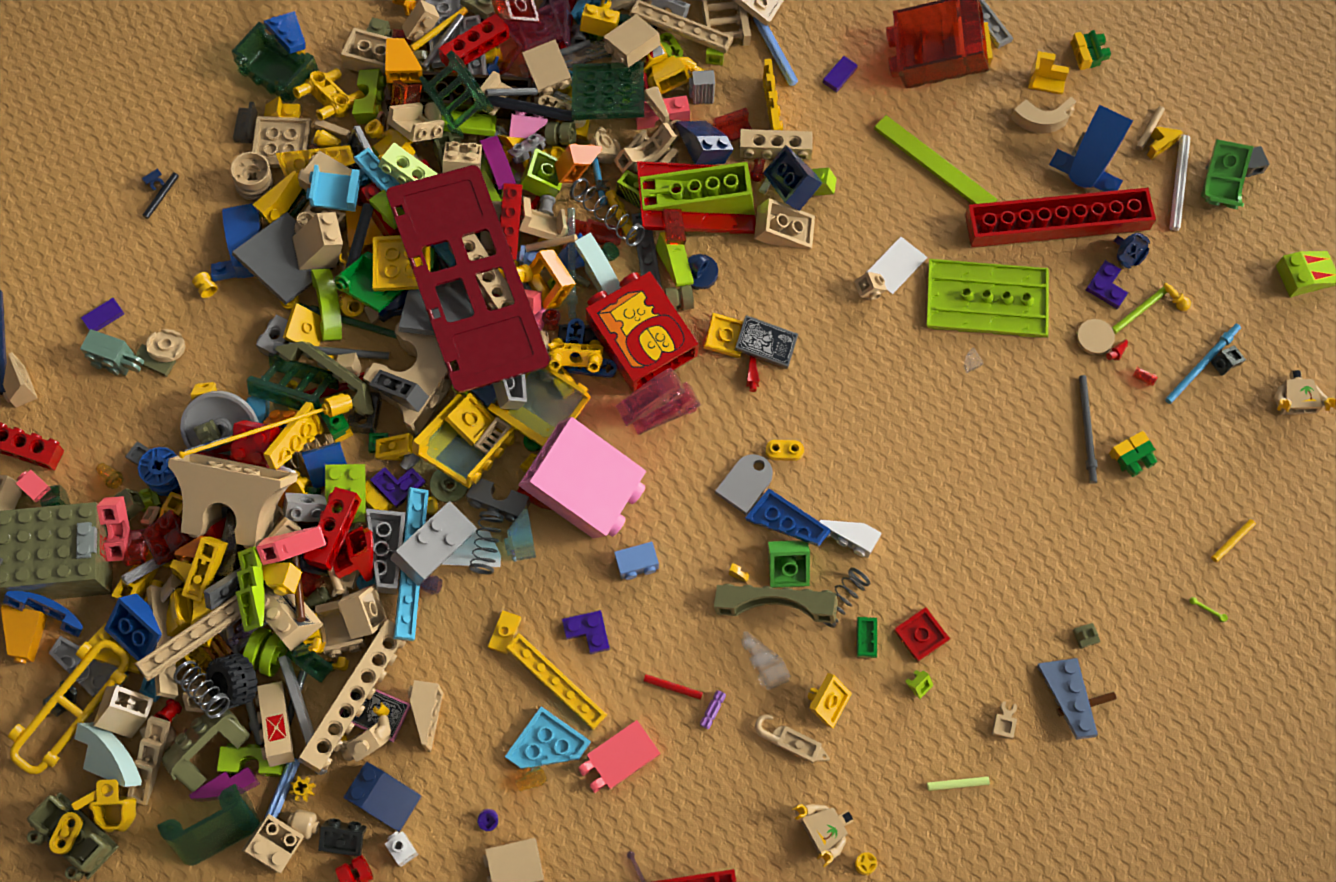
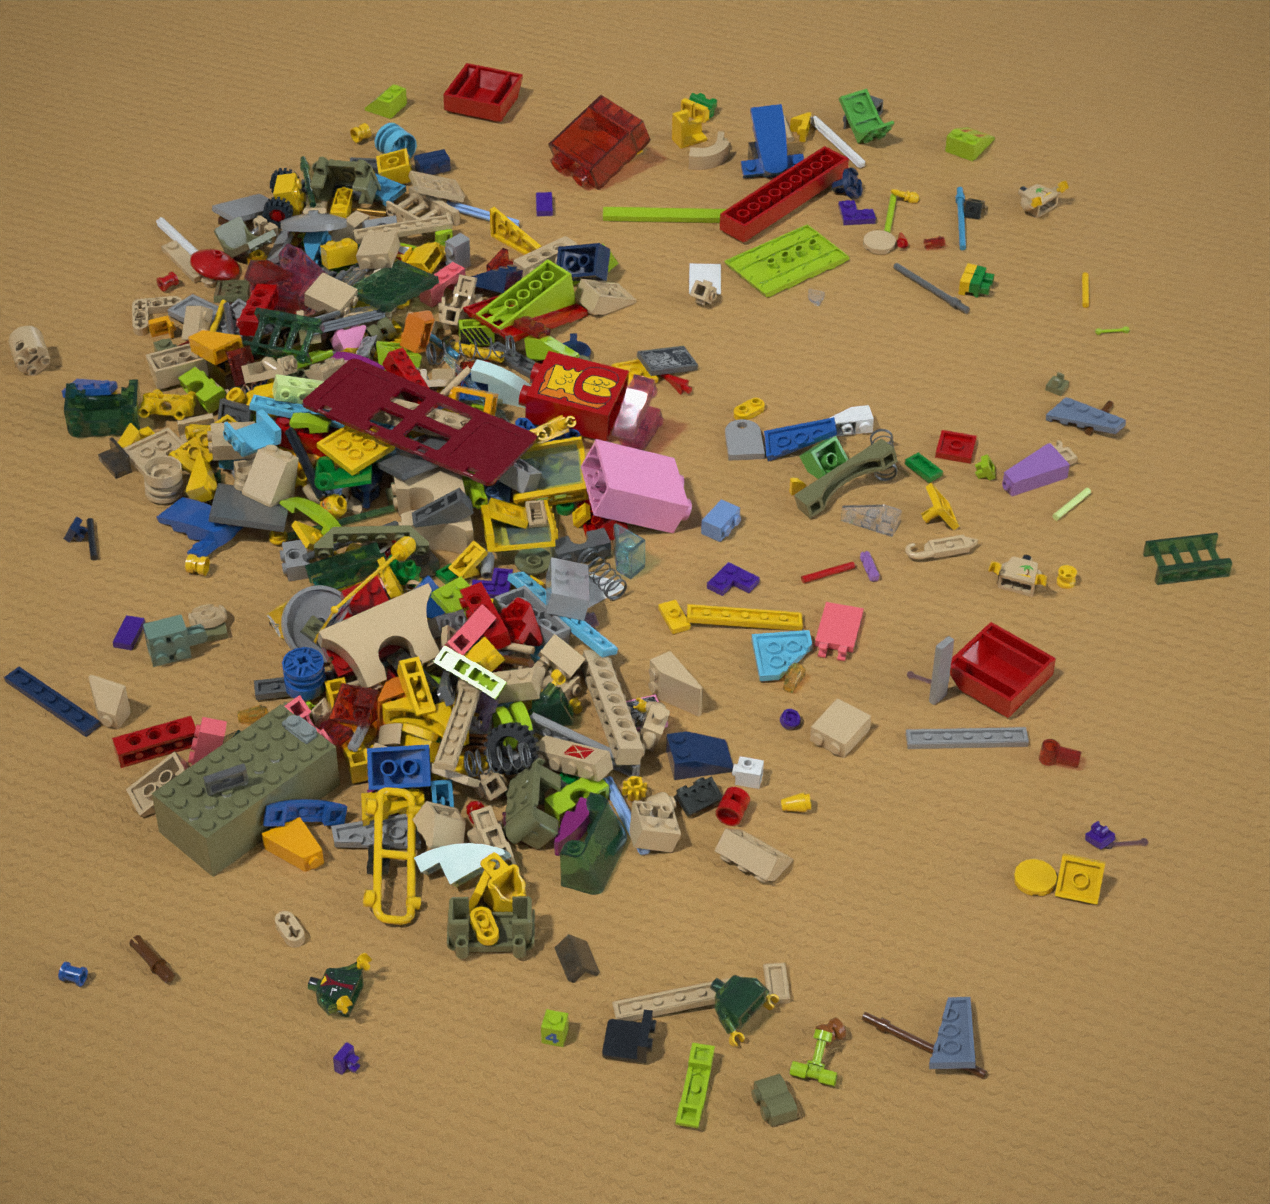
camera: 40 degrees left, 25 degrees down
tan slope [644,86,669,125] -> none
none -> medium lavender slope [1002,443,1070,496]

